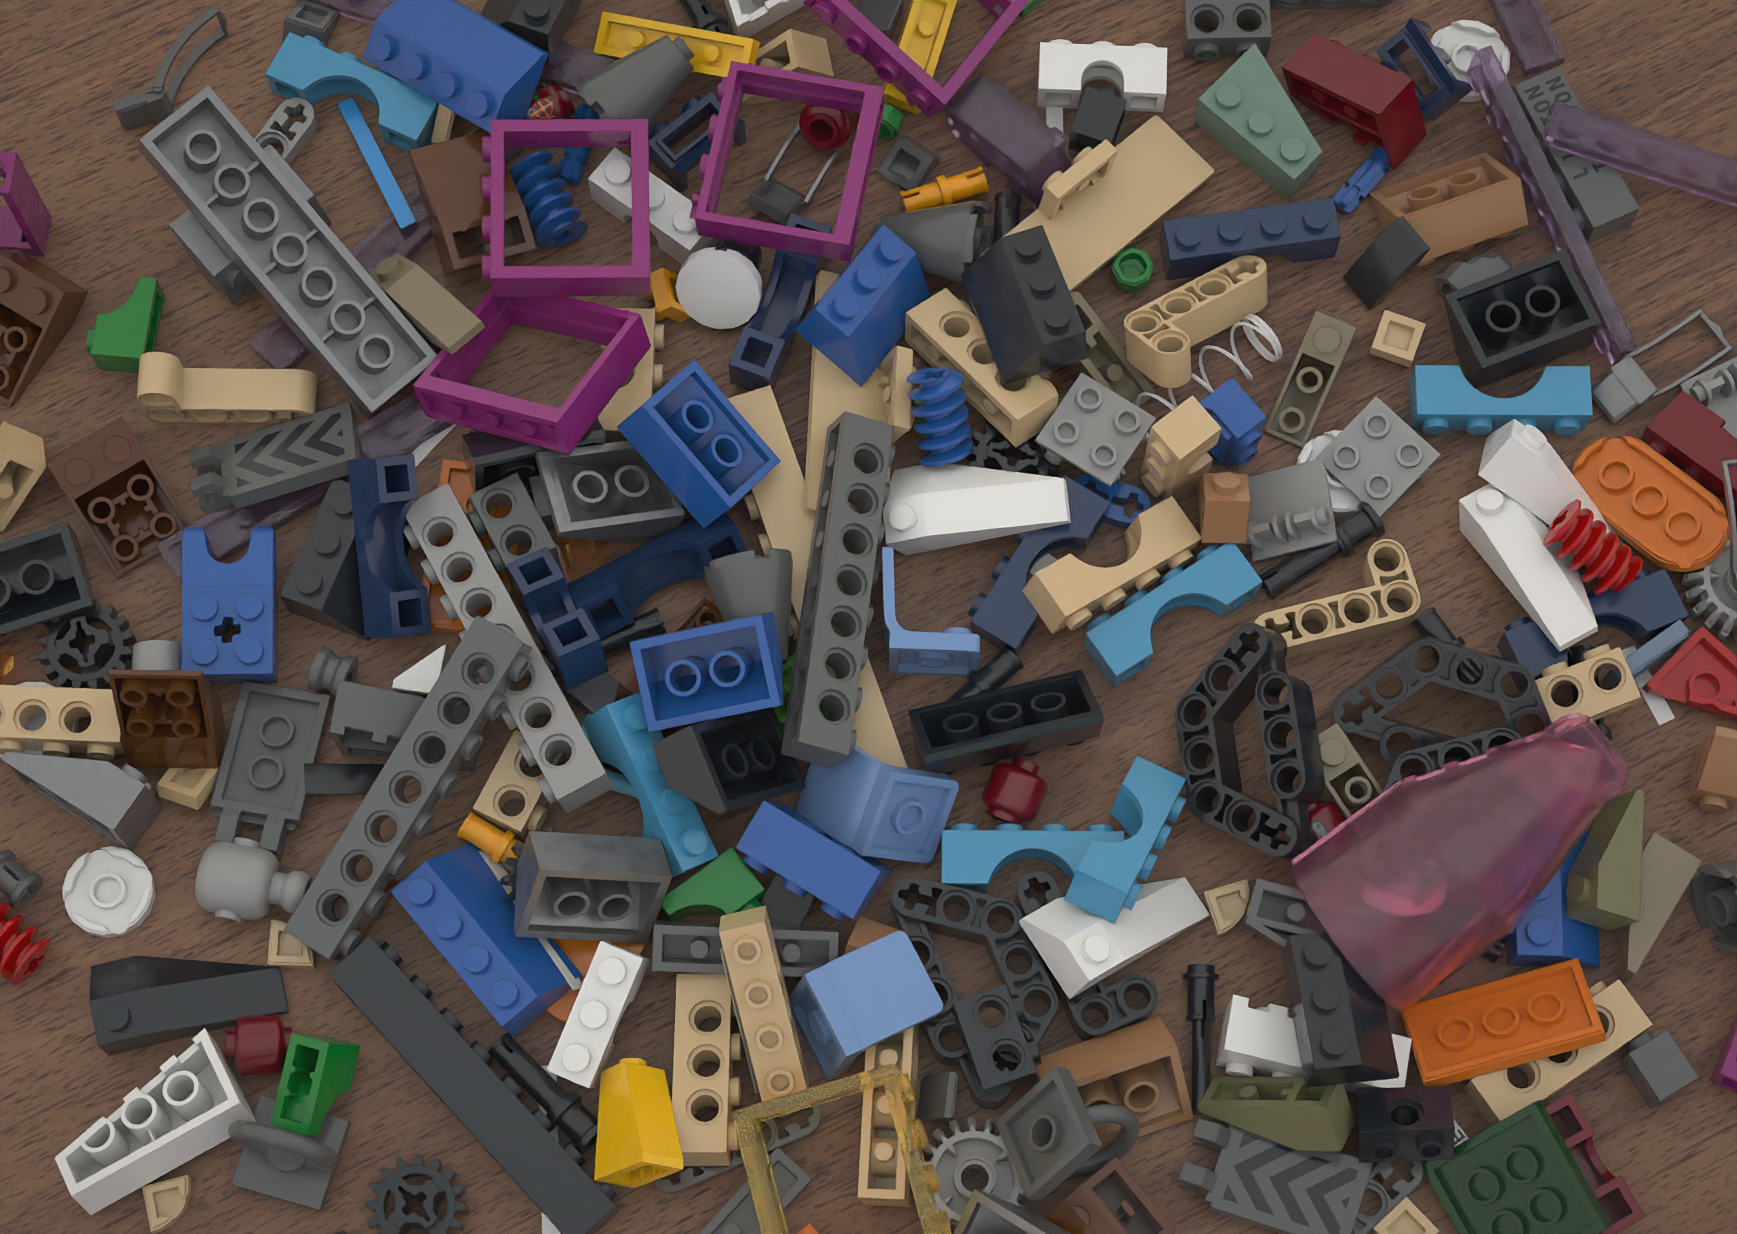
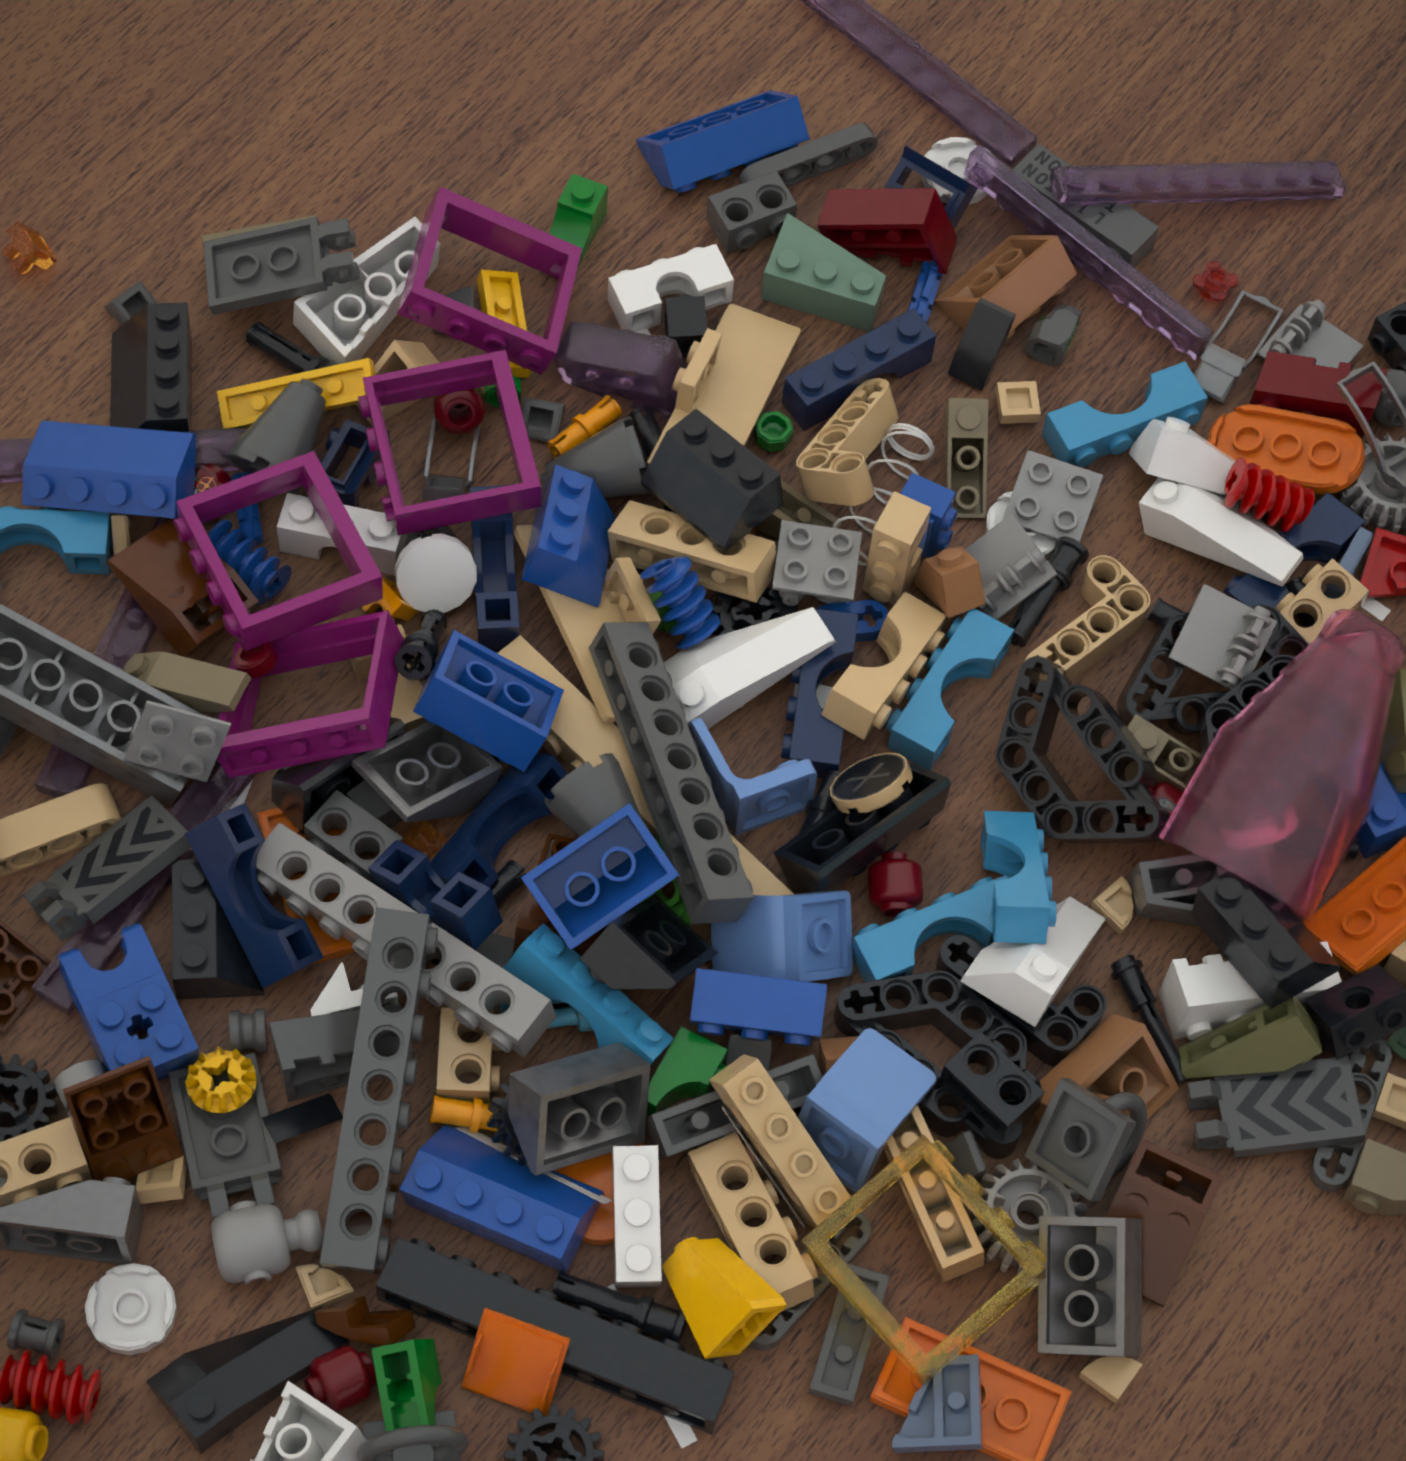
camera: 30 degrees left, 10 degrees down
dark azure sticker [338,97,416,229] -> none
black slope [1444,250,1601,389] -> none
none -> light grey hinge [124,700,231,782]
none -> yellow gear [185,1046,257,1113]
none -> dark red tile [233,642,278,679]
none -> reddish brown slope [314,1296,416,1345]
none -> black pin [395,609,447,680]
none -> orange piece [461,1307,571,1417]
none -> tile [830,753,913,814]
none -> light grey hinge [1168,584,1277,690]
none -> clear red plate [1193,261,1239,301]

